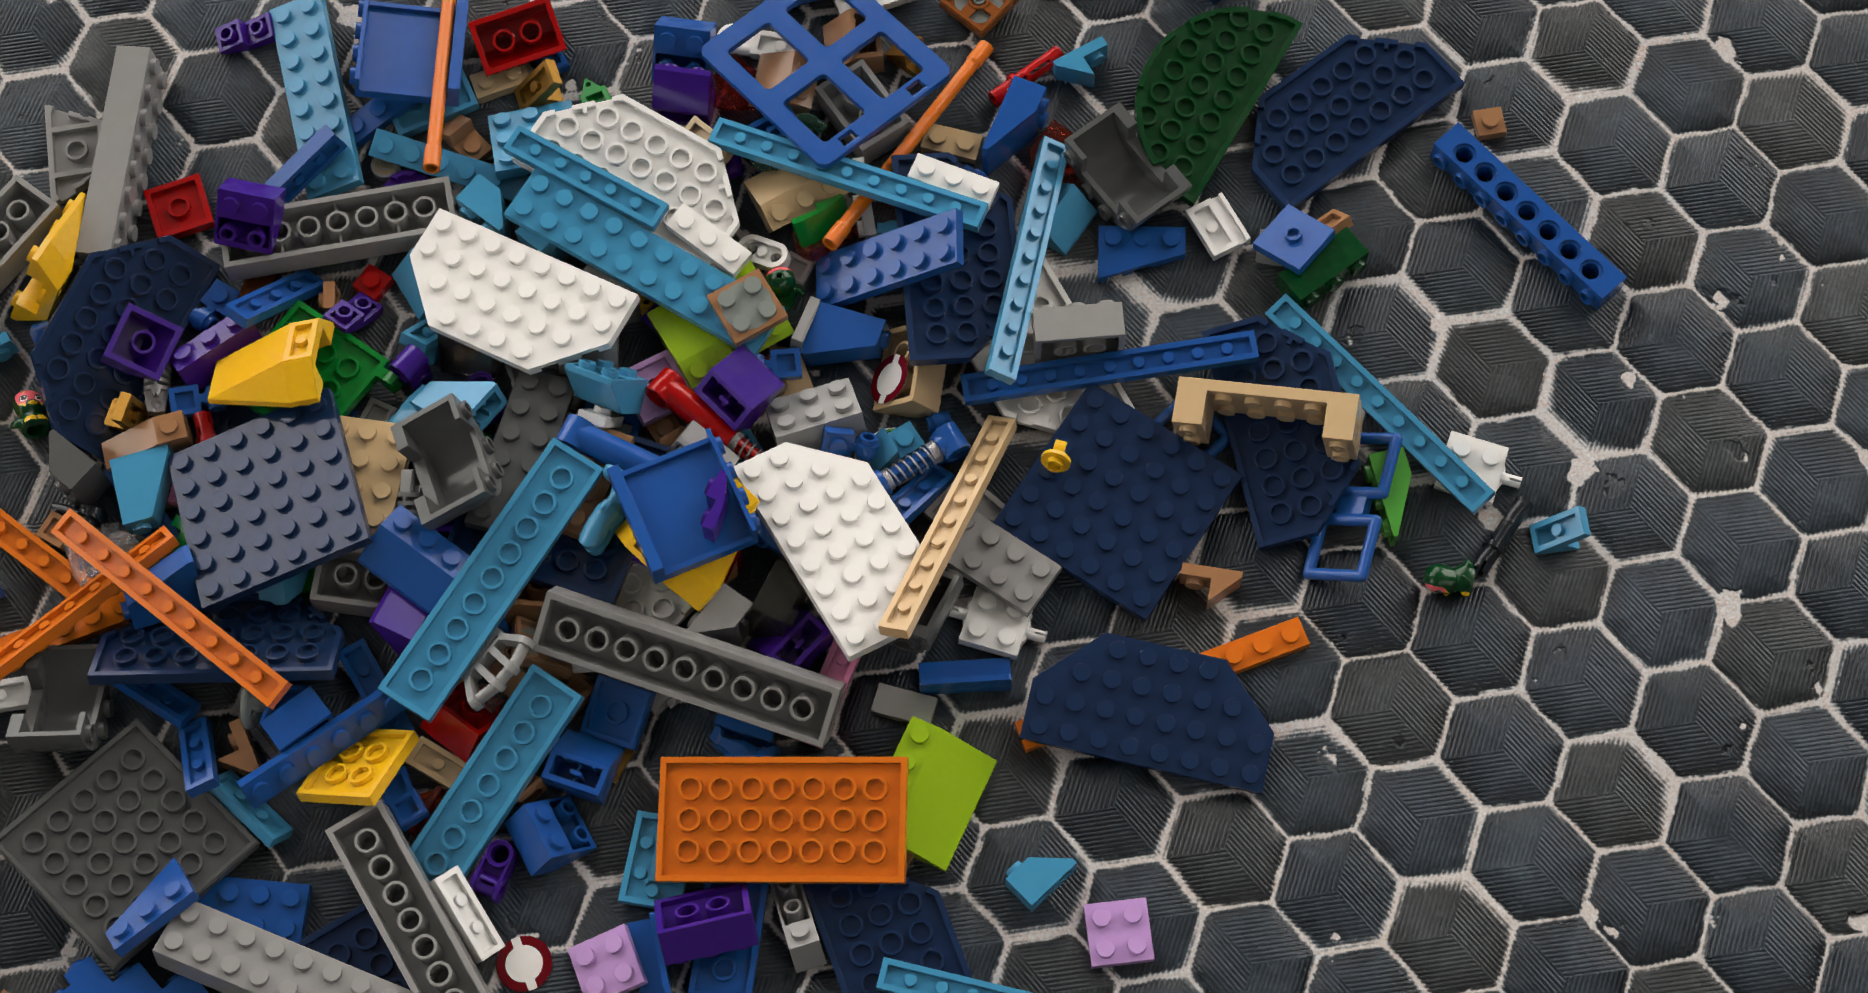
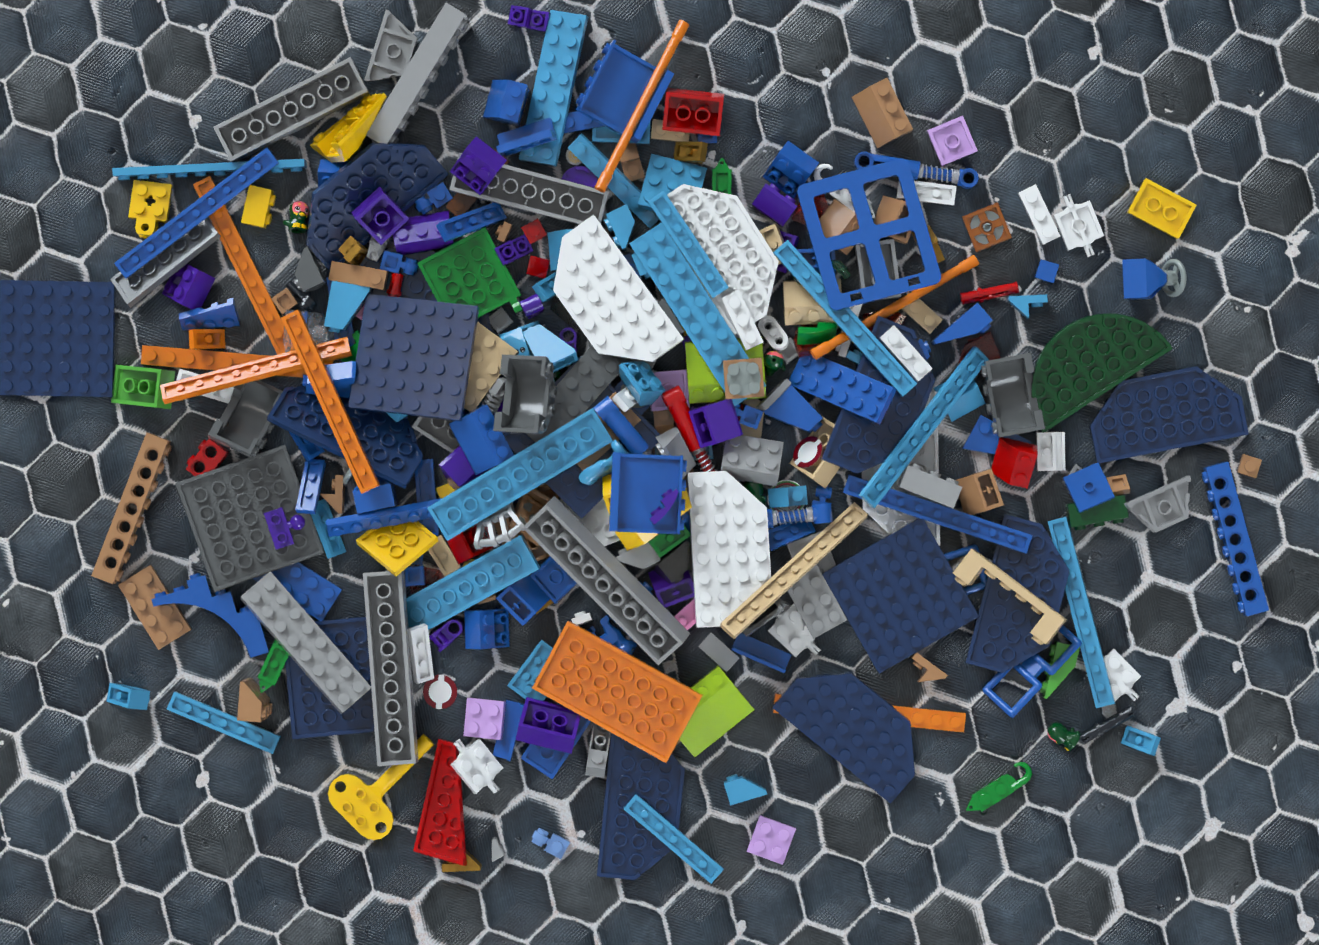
camera: 25 degrees right, 20 degrees up
blue wing [105,858,200,958] -> none
red plate [144,173,215,239] -> none
yellow wedge [207,318,335,408] -> none
blue plate [819,426,879,462] -> none
yellow plate [1041,439,1071,473] -> none
none -> red brick [186,439,230,476]
none -> dark purple plate [264,507,305,550]
none -> blue slope [483,80,530,127]
none -> red slope [526,255,550,279]
none -> white plate [571,611,593,626]
none -> green piece [648,526,691,558]
none -> medium nougat slope [956,468,1004,515]
none -> green plate [966,762,1032,812]
none -> red slope [991,437,1038,489]
none -> blue tile [1035,259,1059,283]
none -> light grey wing [1124,476,1191,533]

